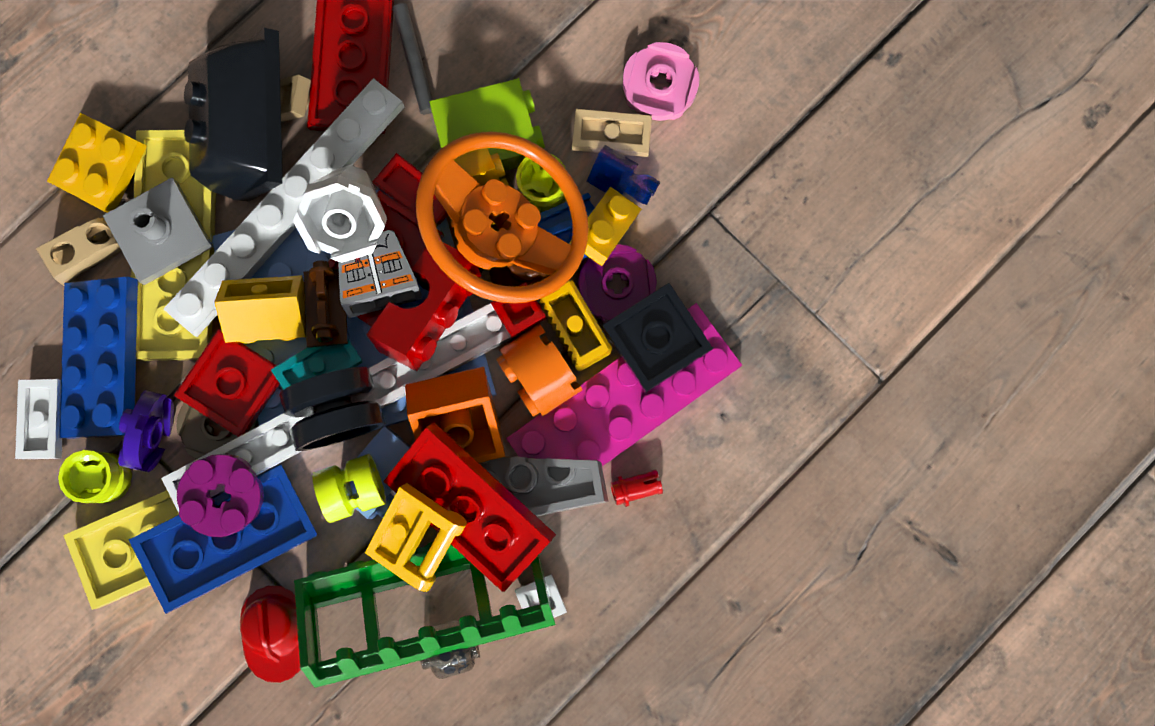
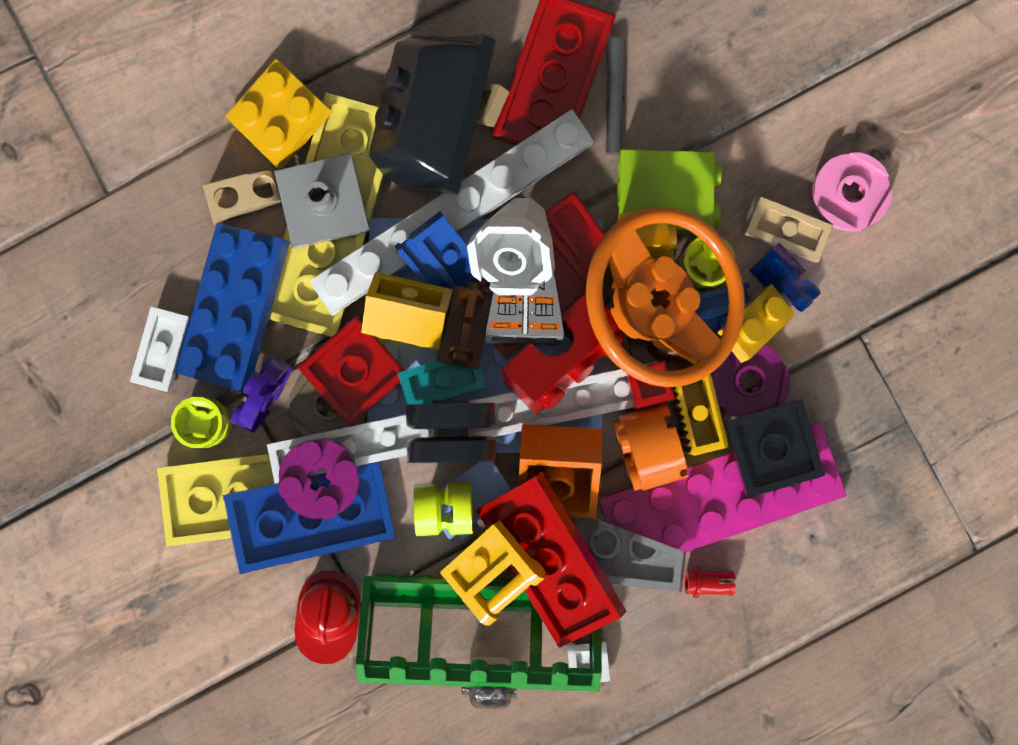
camera: 20 degrees right, 5 degrees up
none -> blue plate [394,211,483,298]

